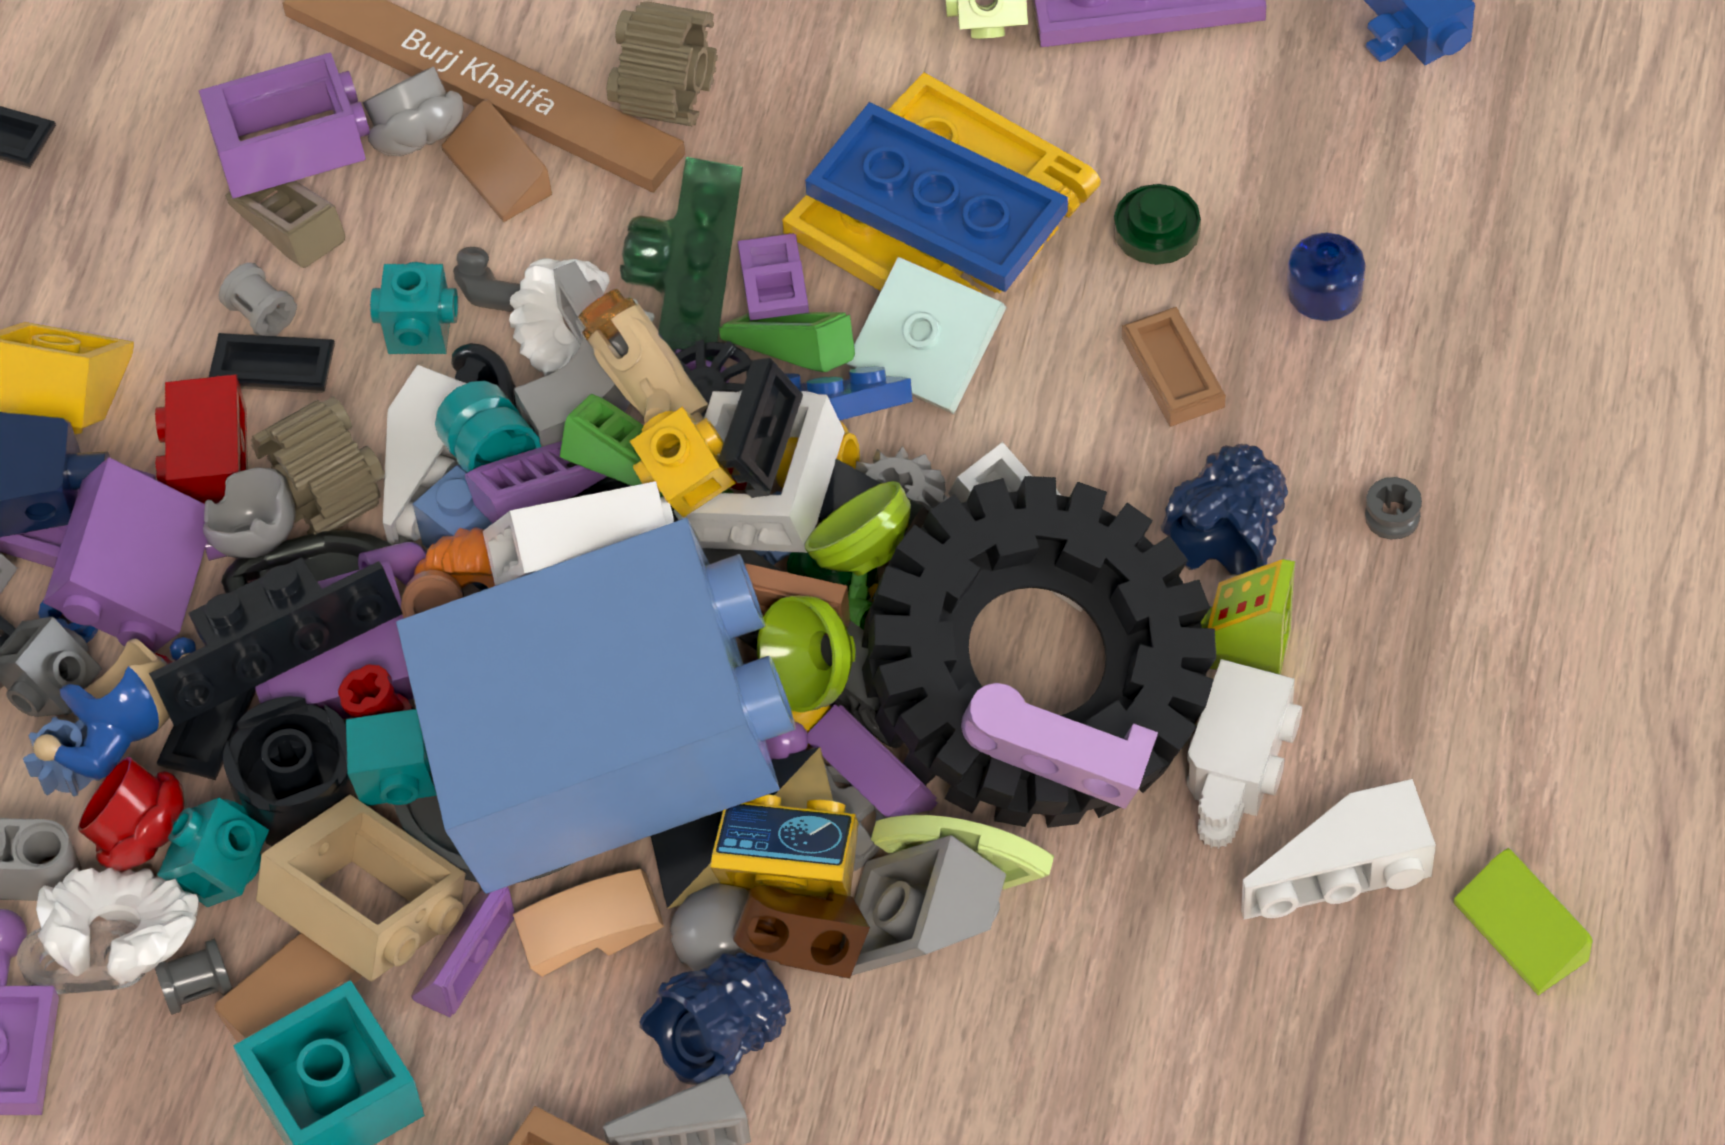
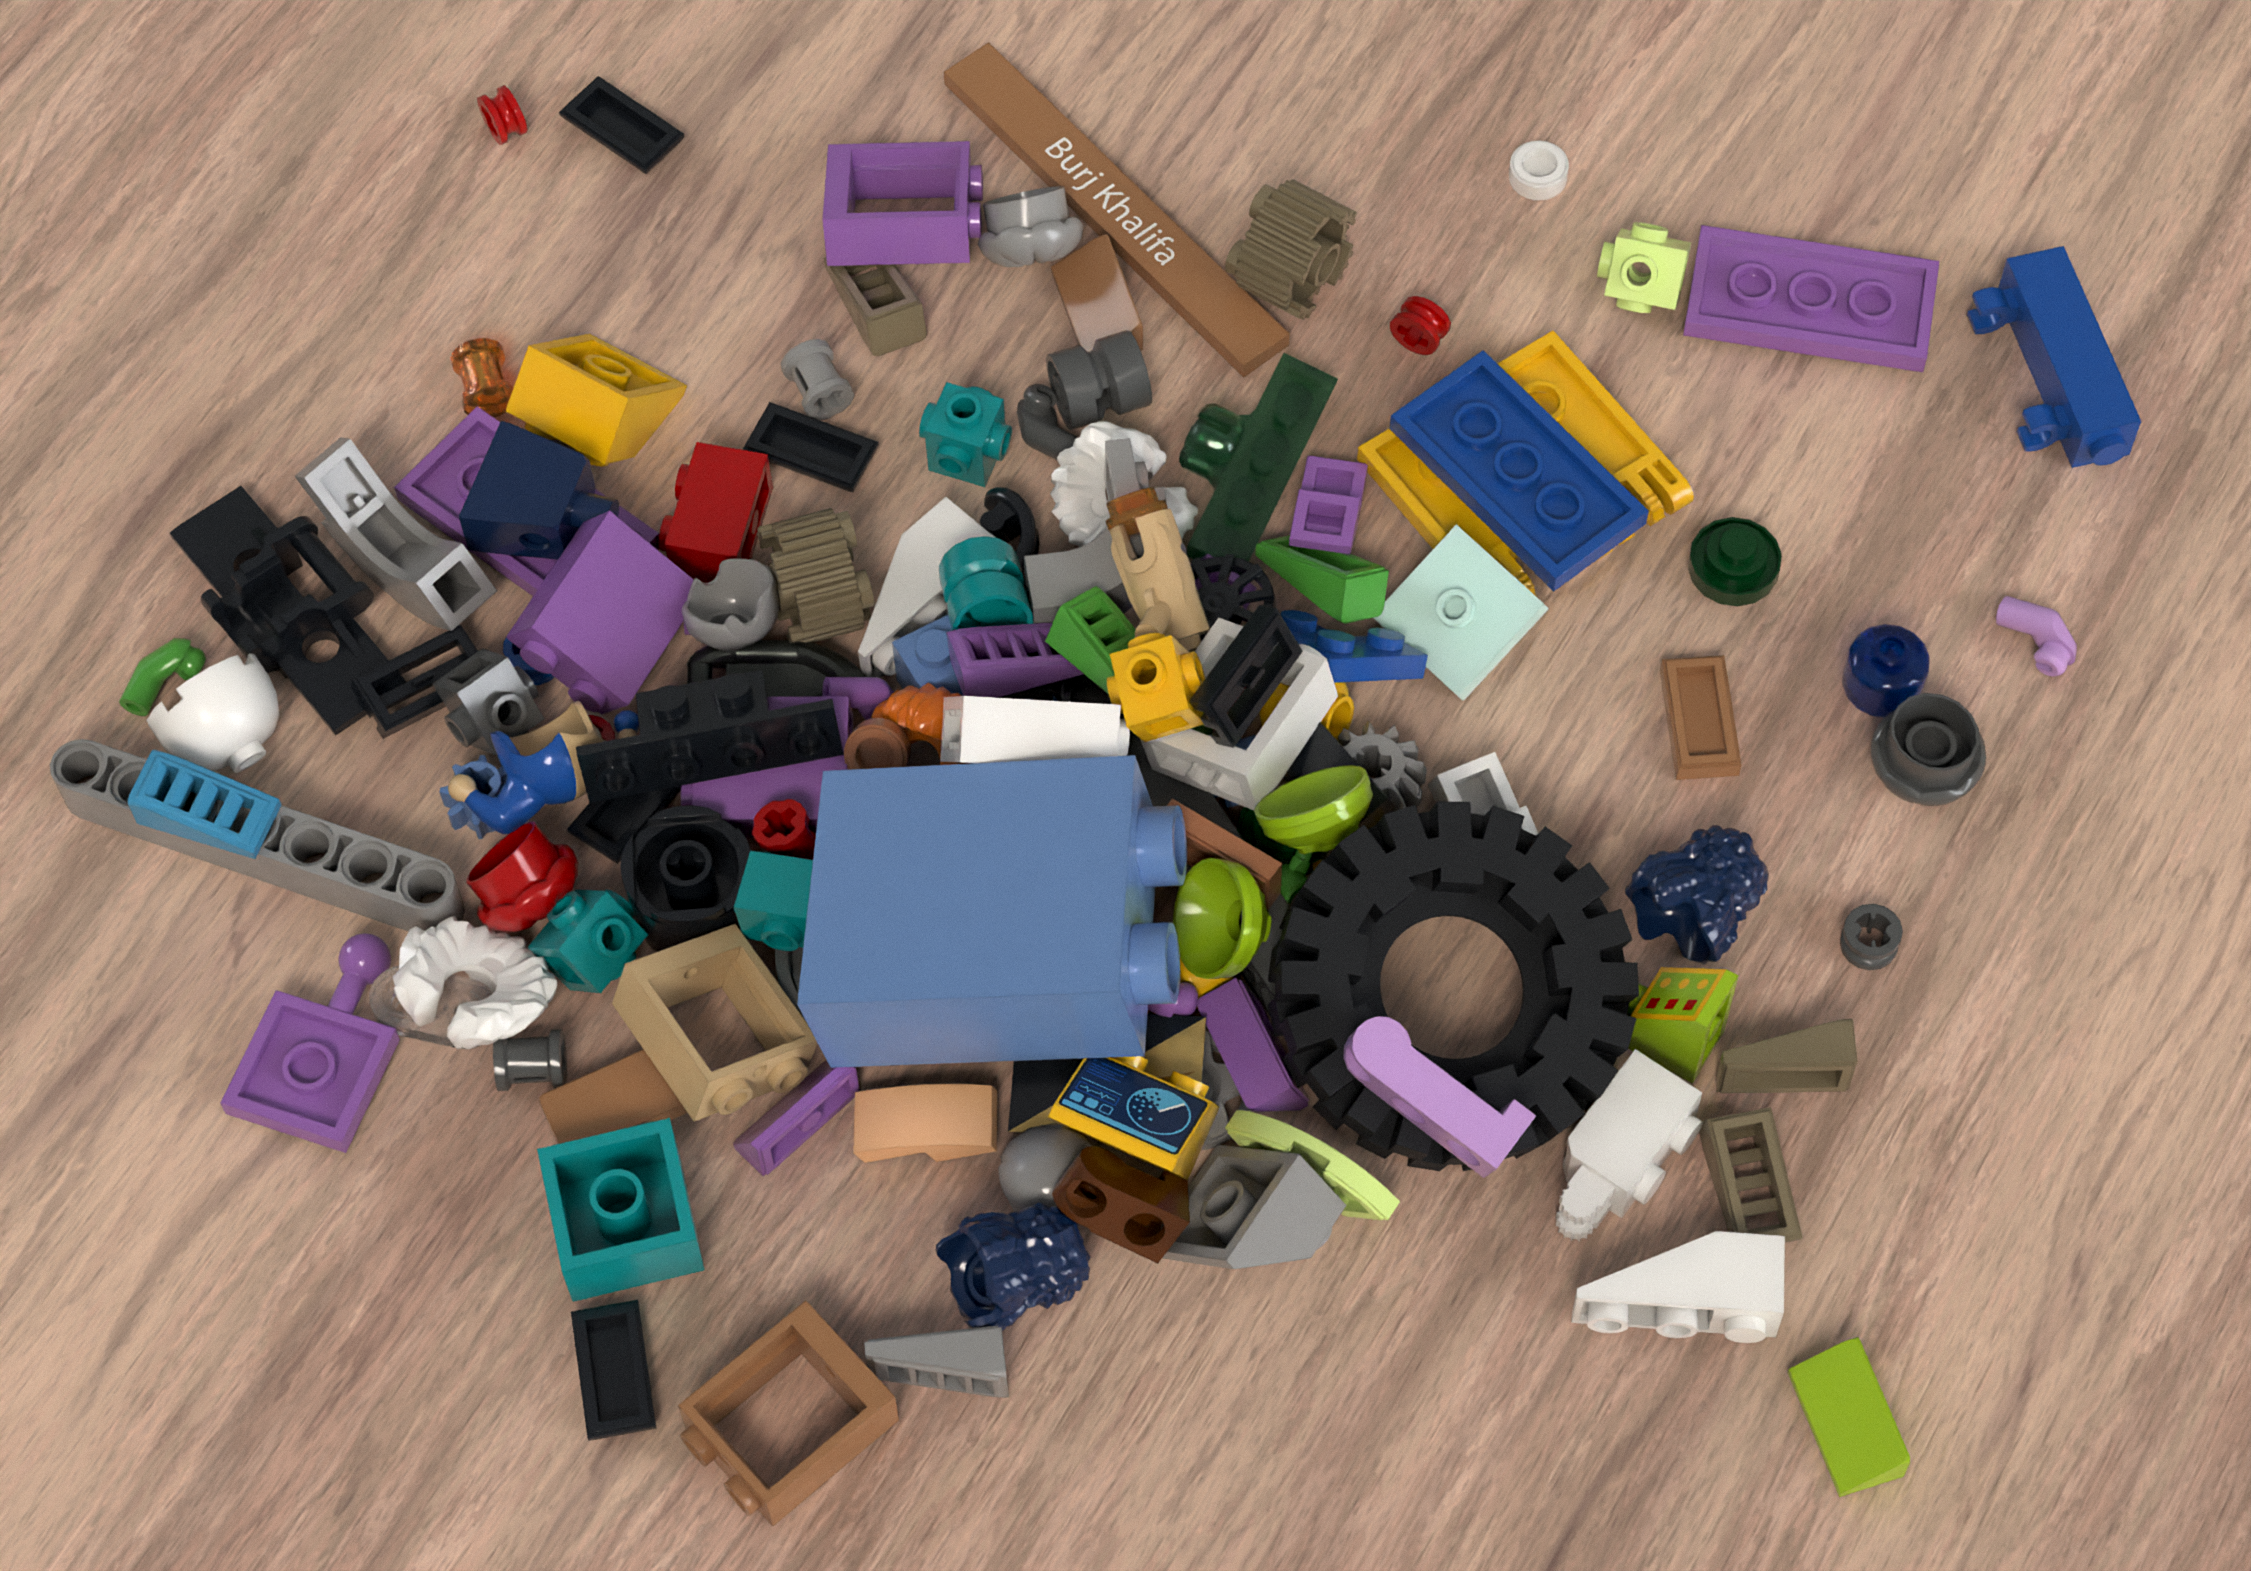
camera: 15 degrees right, 5 degrees up
none -> dark grey wheel [1046,330,1152,430]
none -> red bush [1390,296,1451,355]
none -> dark tan slope [1699,1107,1803,1243]
none -> dark tan slope [1715,1019,1857,1093]
none -> dark grey piece [1871,693,1986,806]
none -> lavender arm [1996,596,2077,676]

